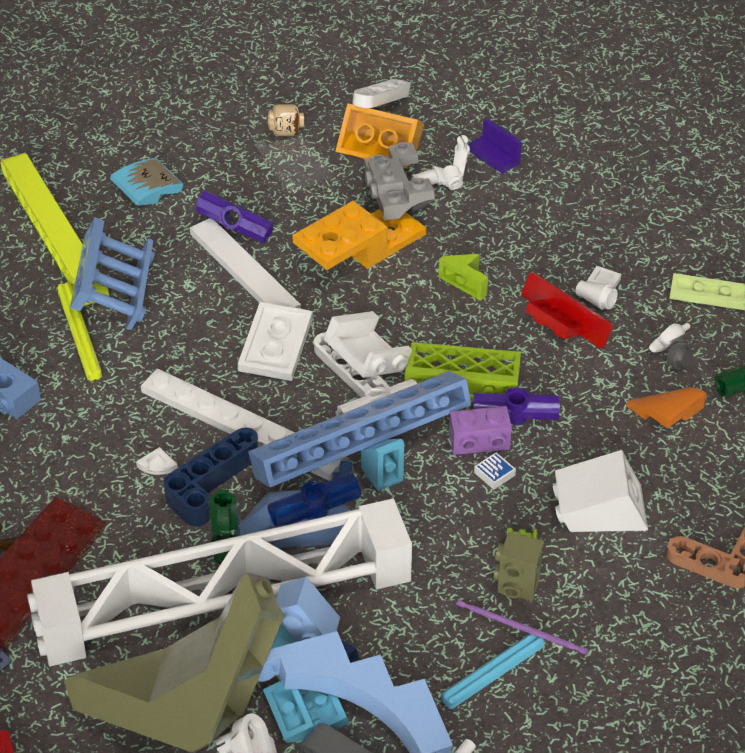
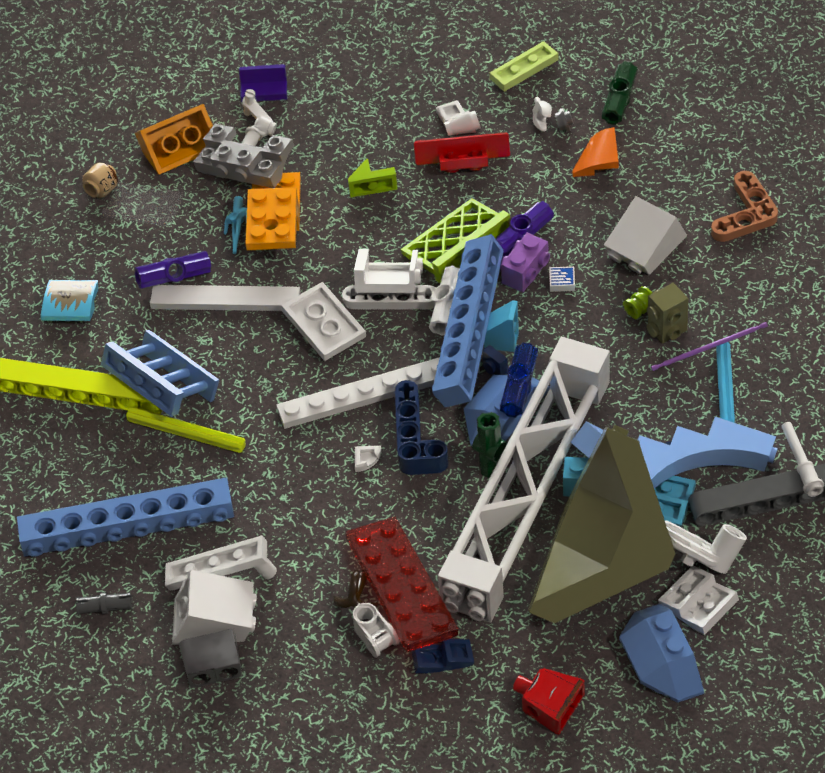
camera: 45 degrees left, 5 degrees up
white beam [352,79,411,108] -> none

